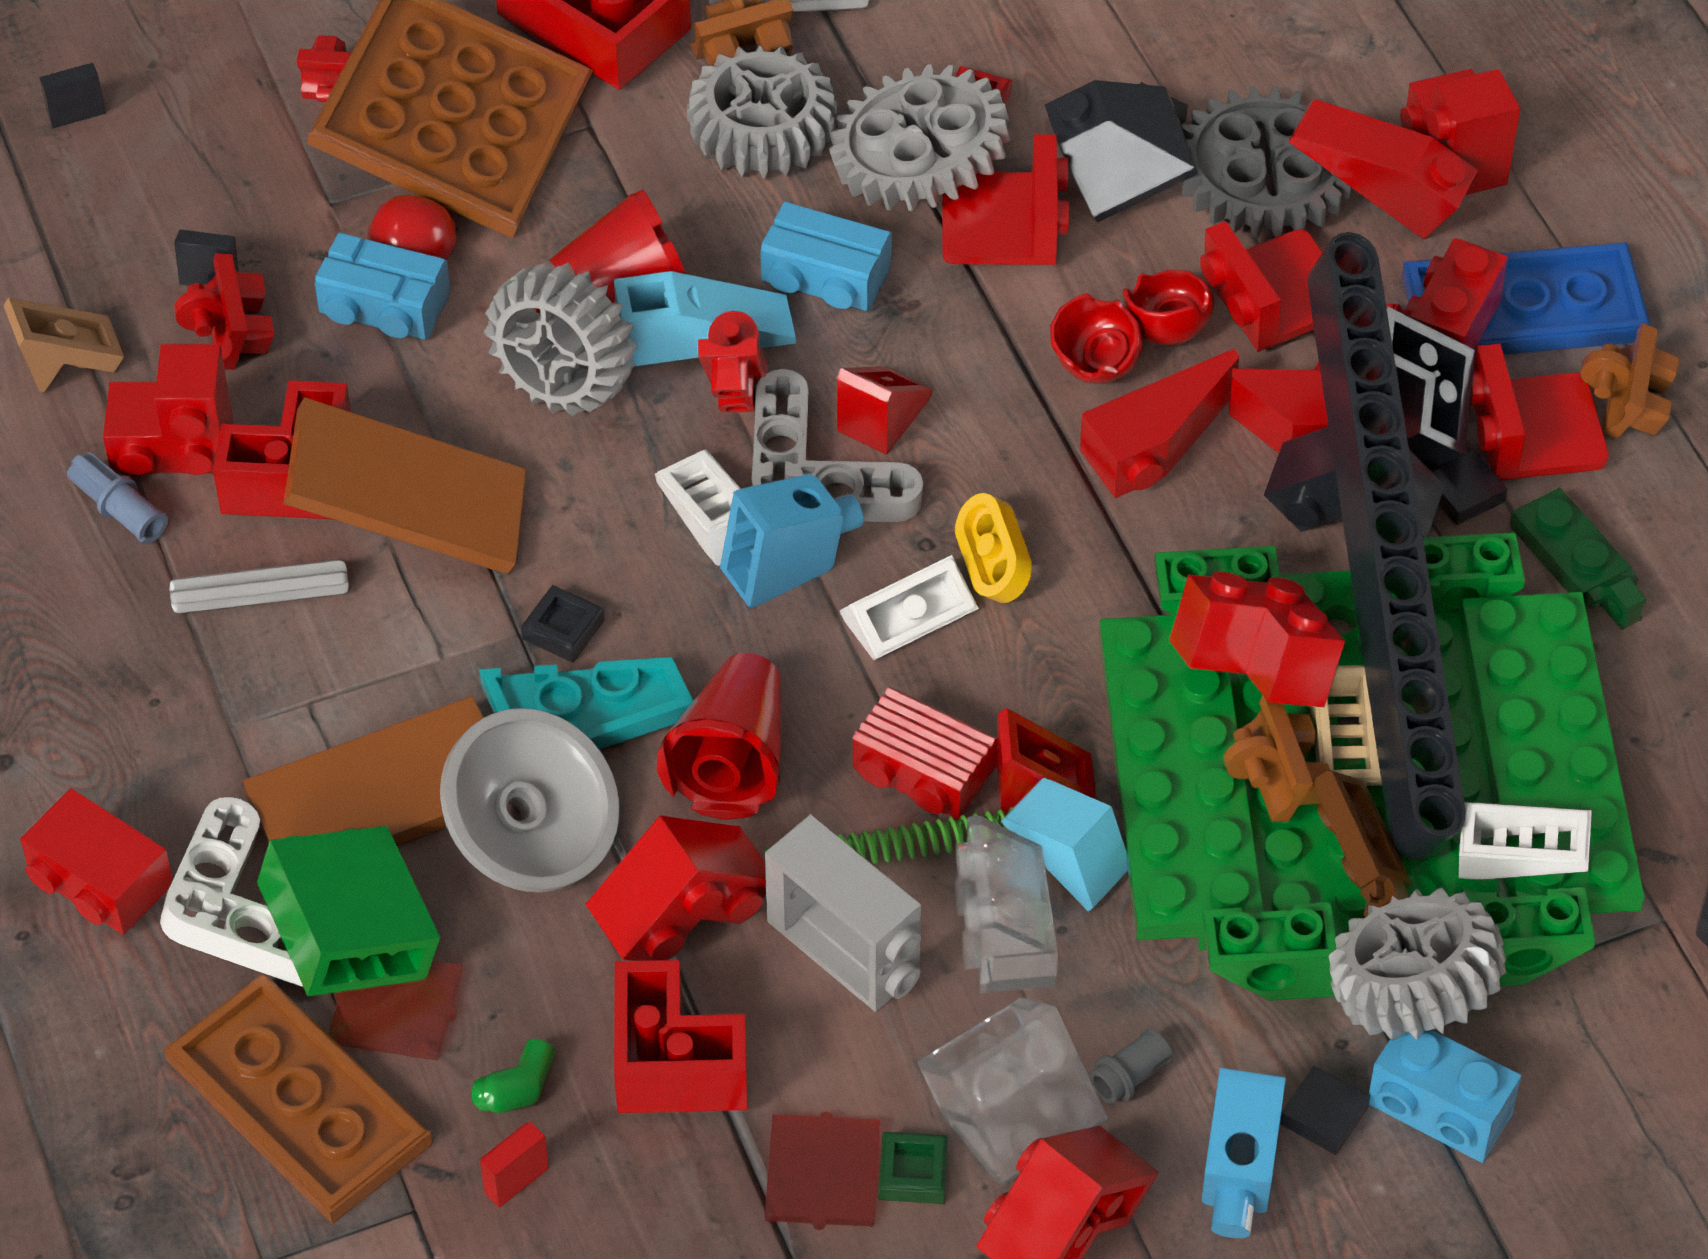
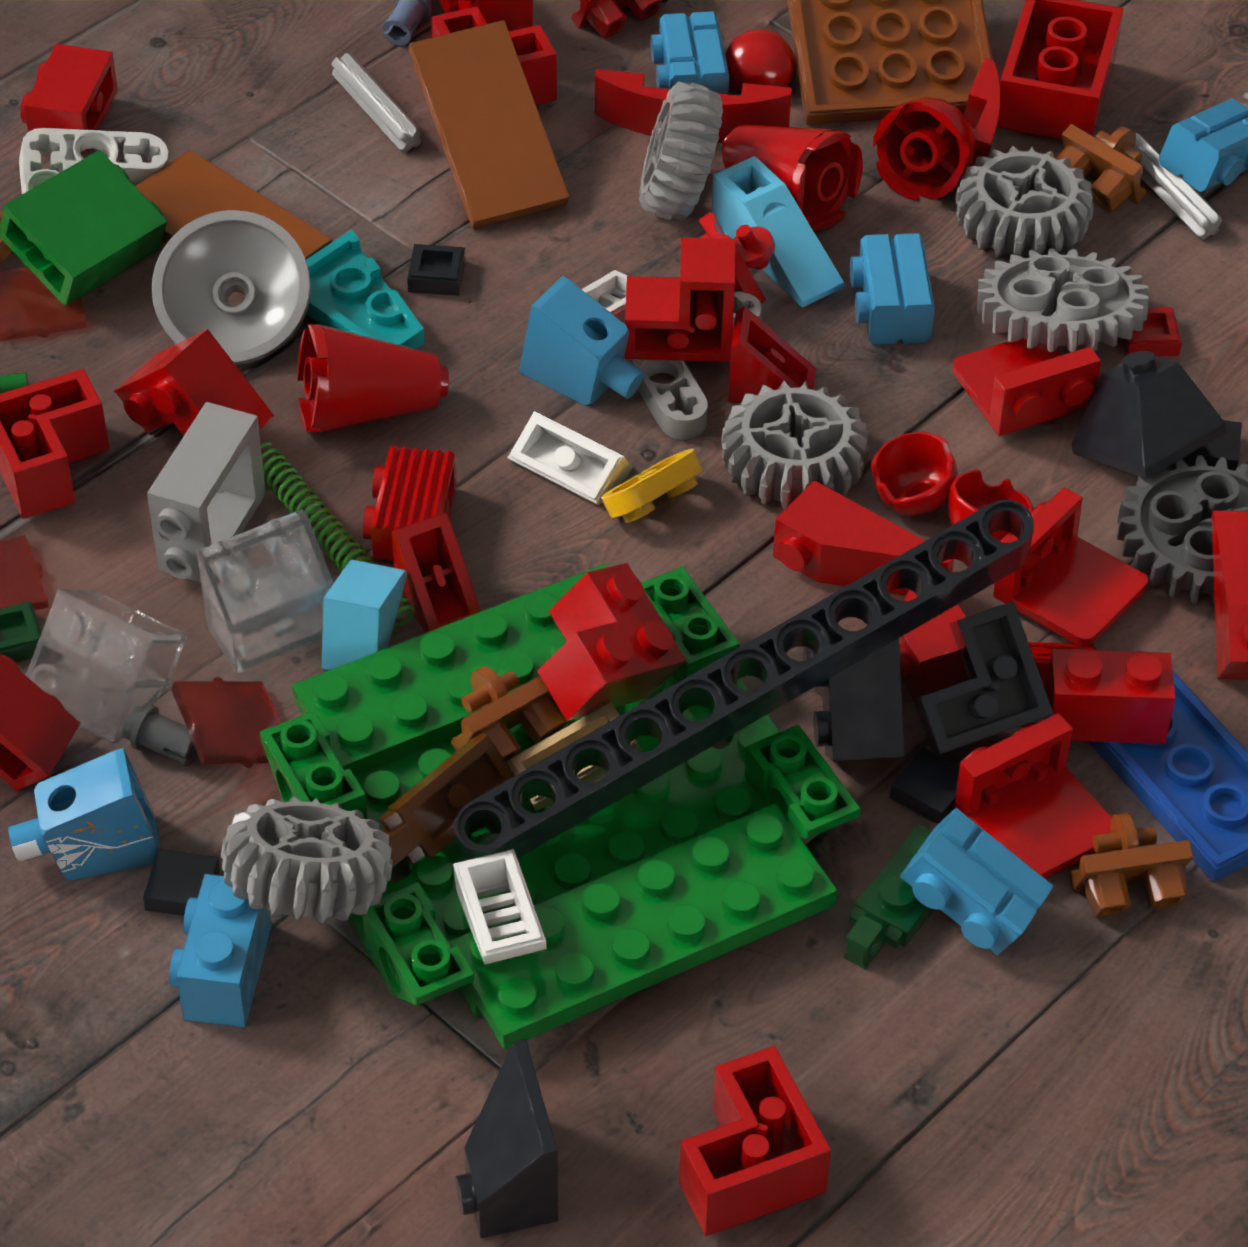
camera: 65 degrees right, 5 degrees down
none -> clear red piece [171,677,281,768]
none -> red slope [595,69,792,143]
none -> red brick [624,238,735,362]
none -> light grey gear [722,381,869,510]
none -> red cylinder [873,97,976,200]
none -> dark azure brick [900,808,1054,955]
none -> red slope [964,58,1000,166]

